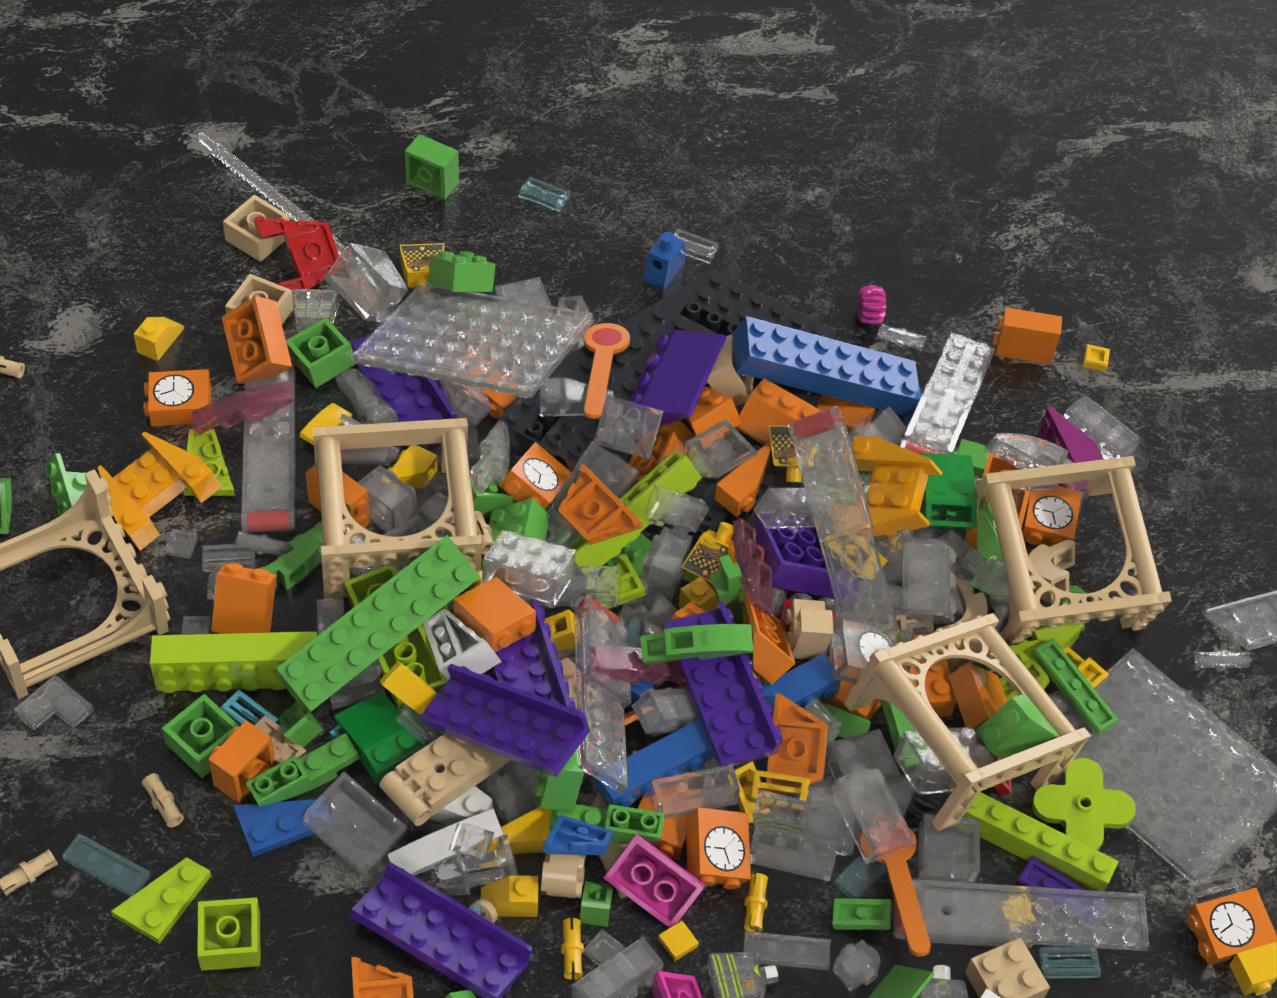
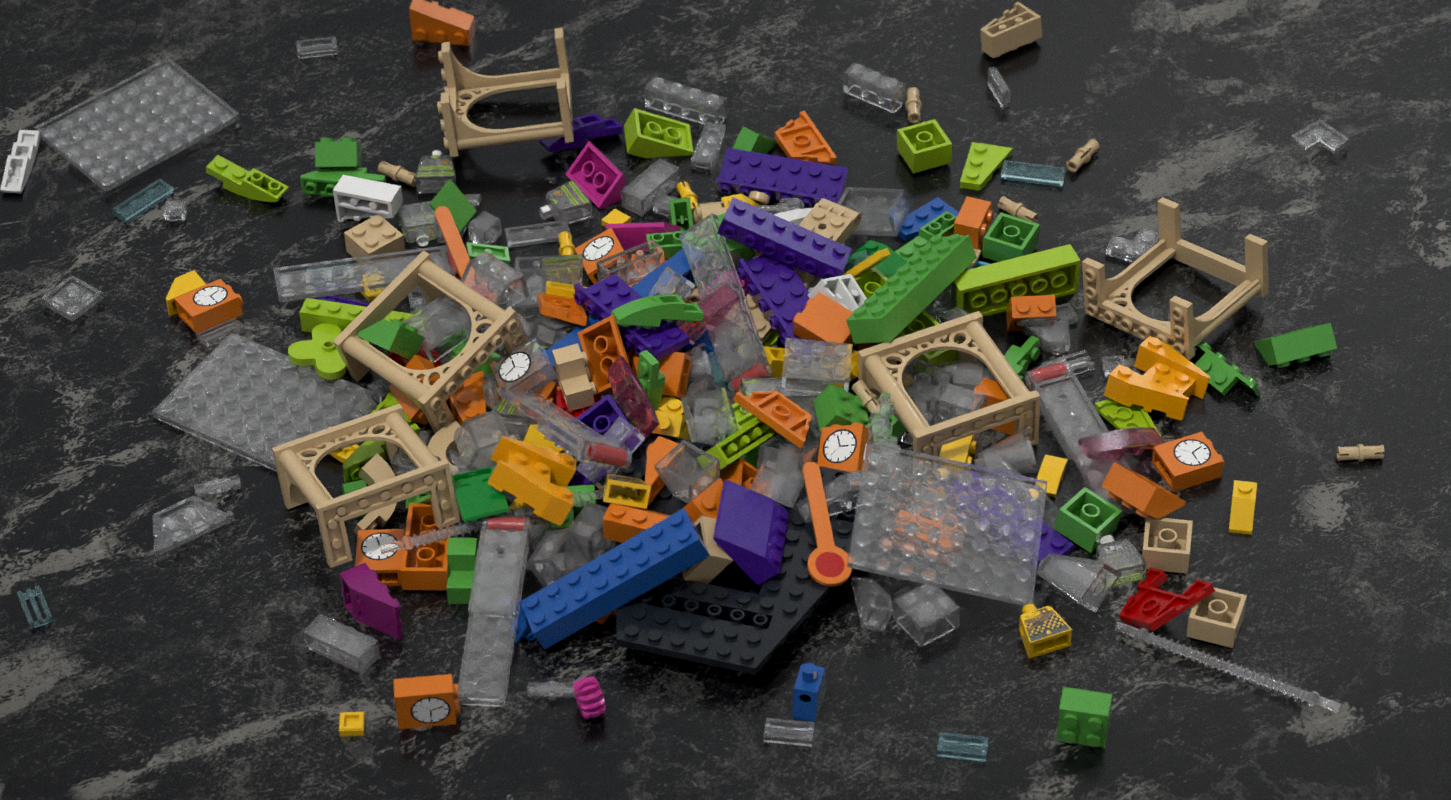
camera: 170 degrees right, 10 degrees down
bright green brick [428,251,495,292] -> none
clear brick [448,823,494,860] -> none
blue wing [543,815,614,855] -> none
clear slope [985,433,1081,489] -> none
bright green tile [1031,638,1119,736] -> none

